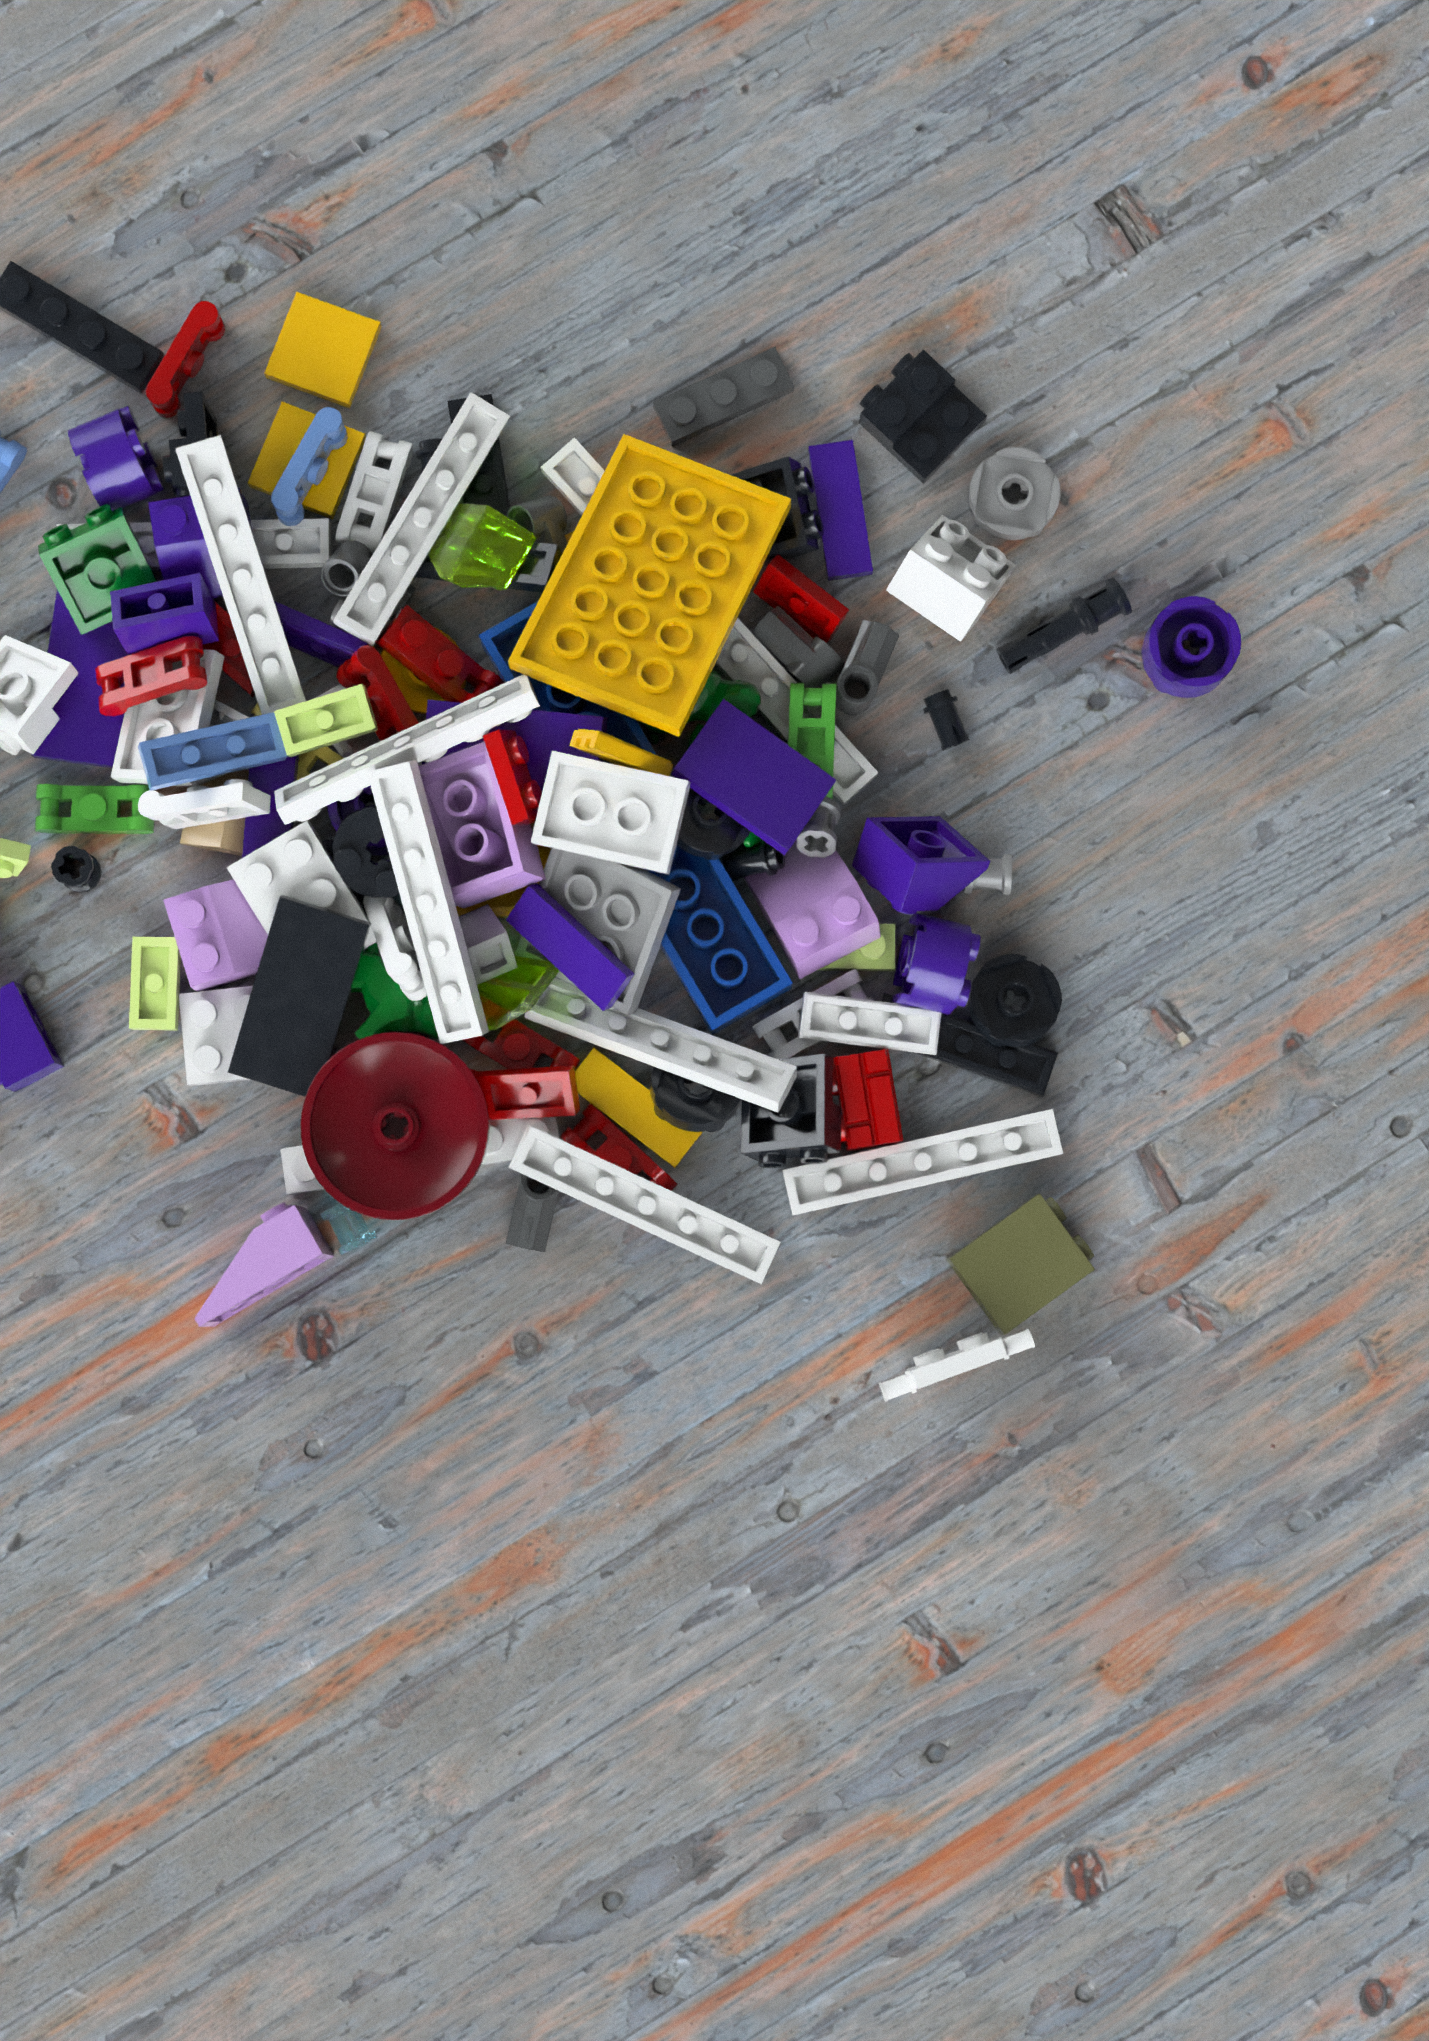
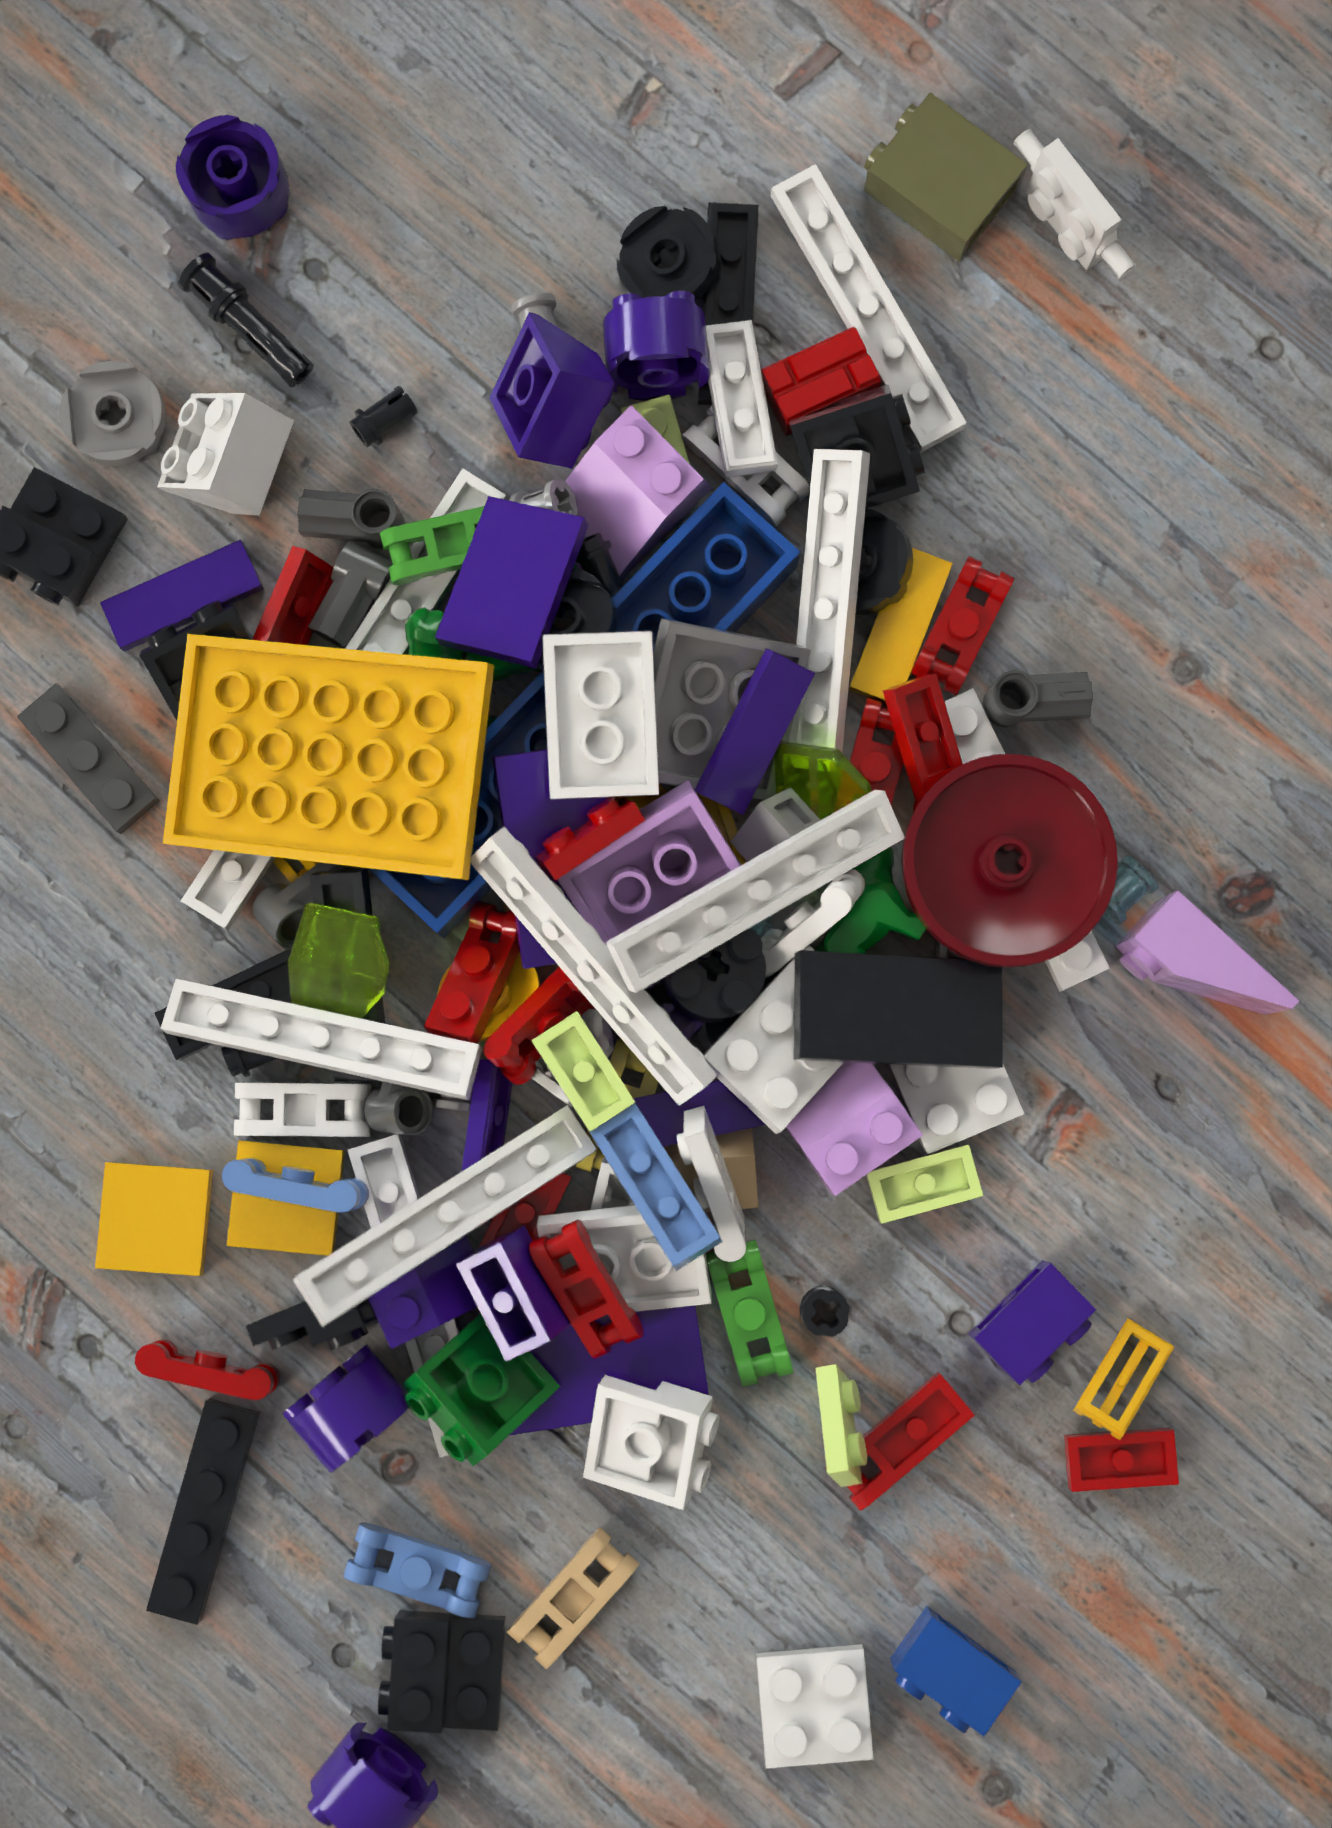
camera: 100 degrees left, 0 degrees up
white plate [509,1125,781,1284] -> none
yellow tile [569,729,673,777] -> none

